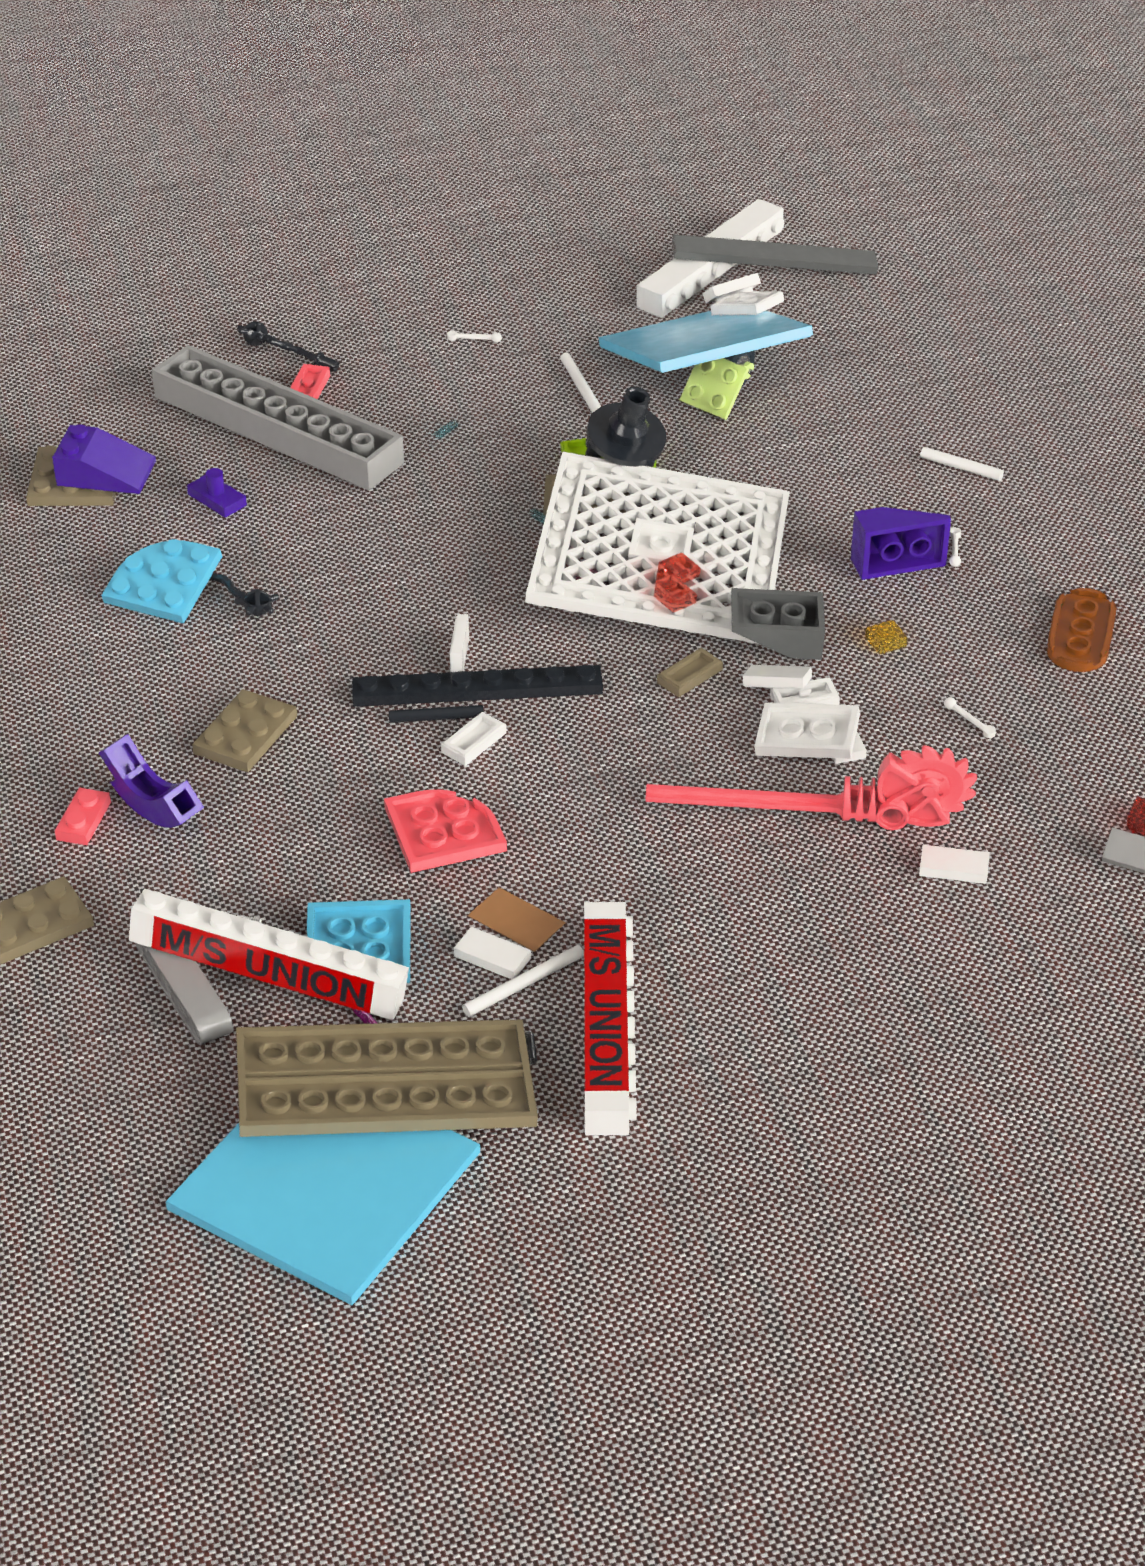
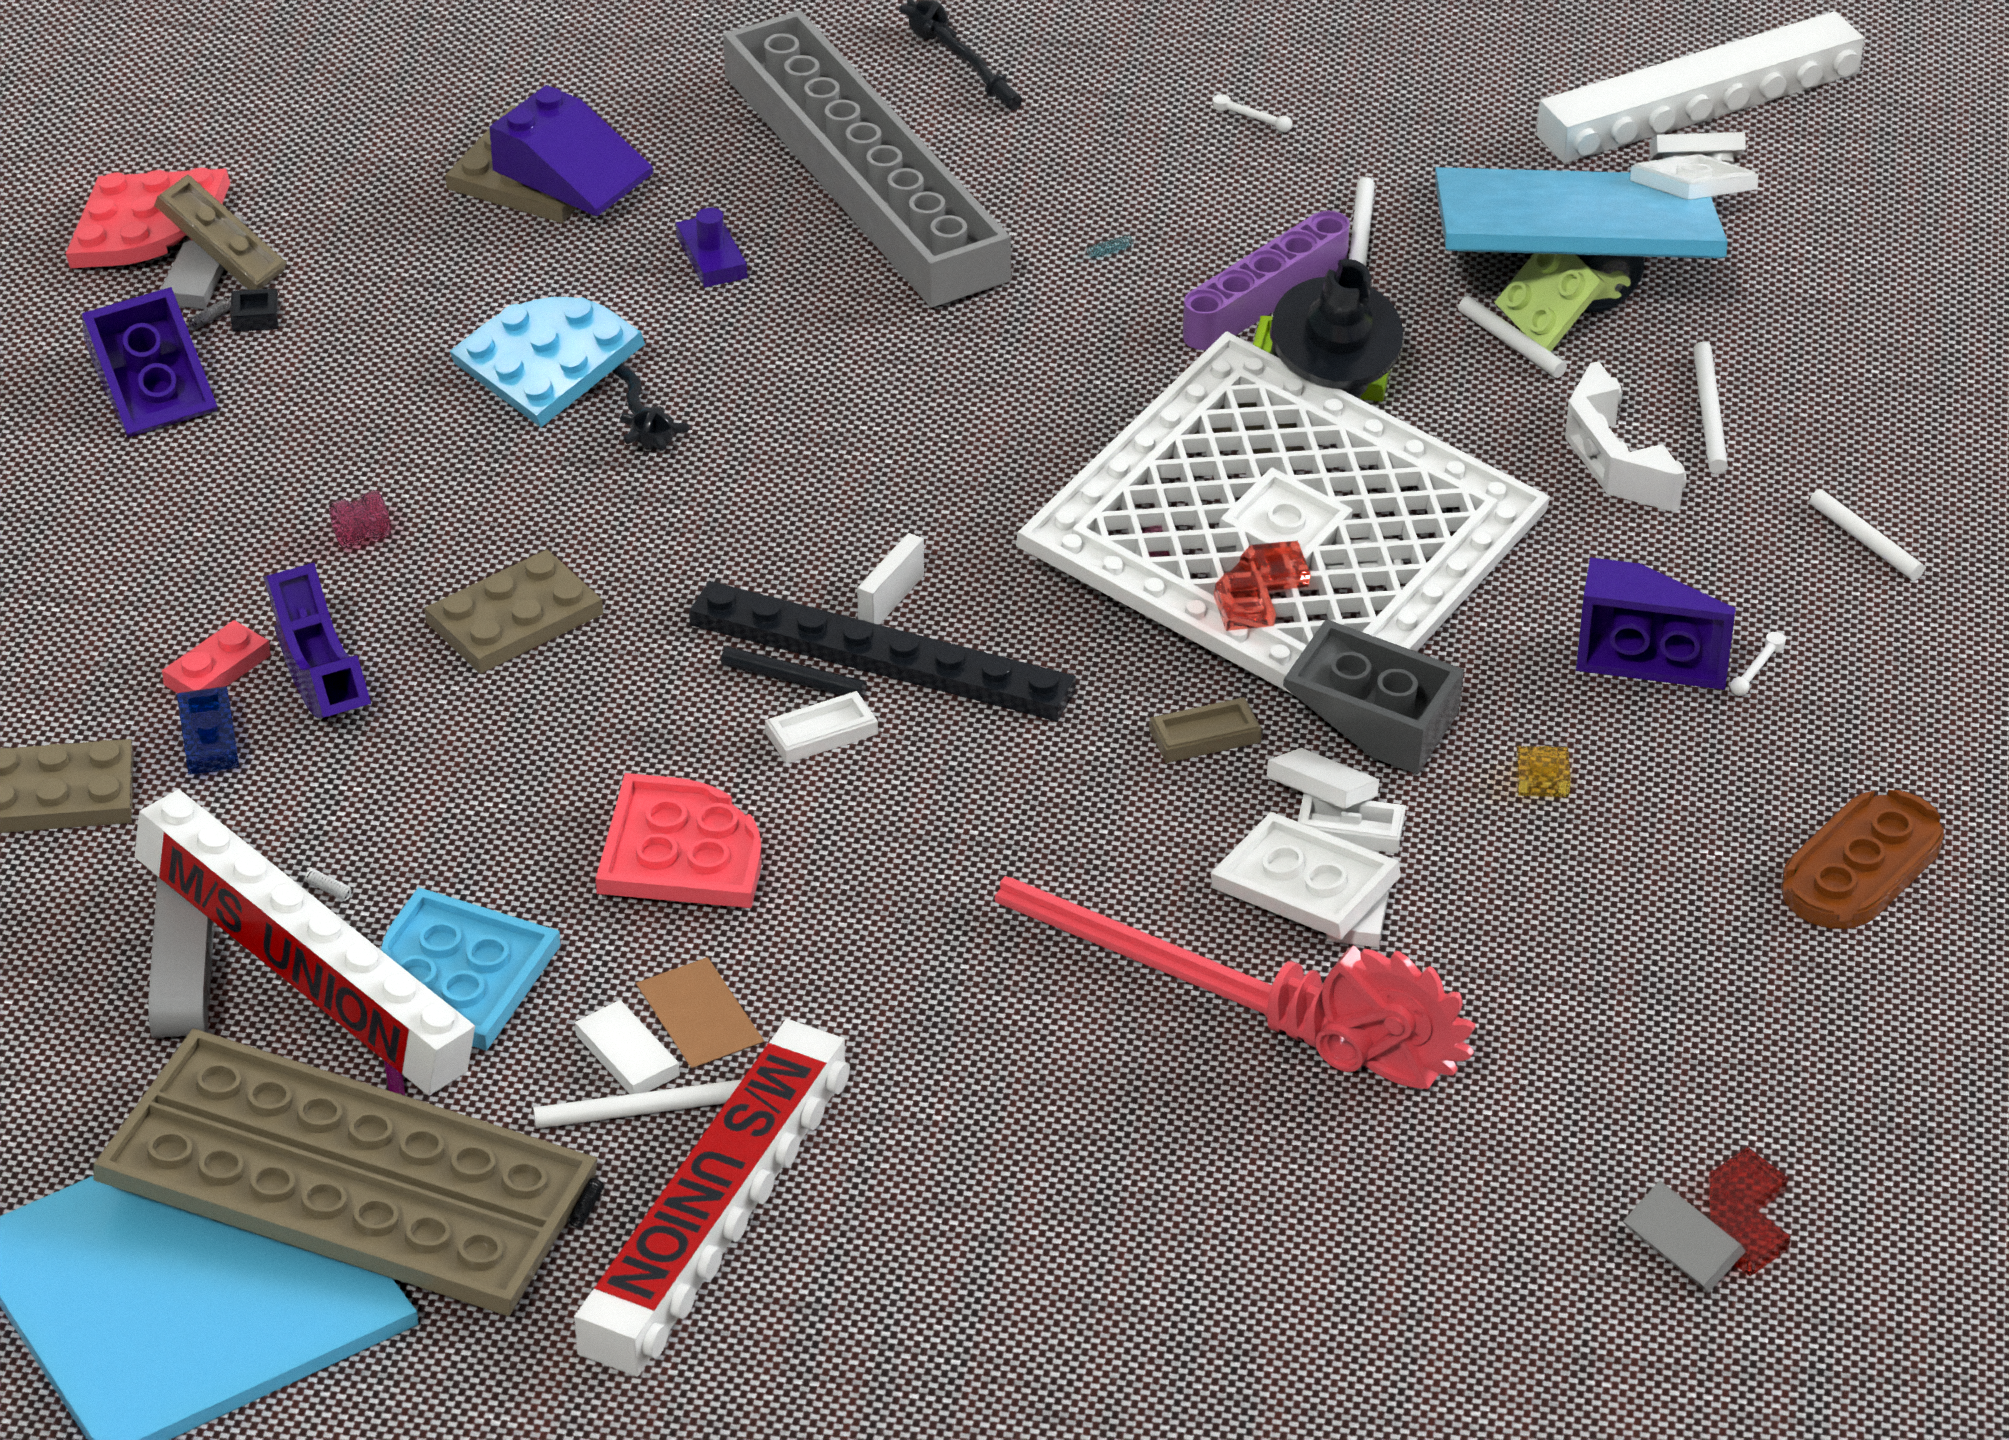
camera: 25 degrees right, 0 degrees up
coral plate [290,364,330,399] -> none
dark grey tile [672,234,879,275] -> none
white tile [919,845,990,884] -> none
white hinge [944,697,996,738] -> none
none -> clear blue plate [177,686,240,775]
none -> clear pink wheel [329,490,391,549]
none -> medium lavender beam [1183,210,1350,350]
none -> white bar [1458,296,1567,378]
none -> white slope [1565,361,1686,512]
none -> white bar [1693,342,1728,474]

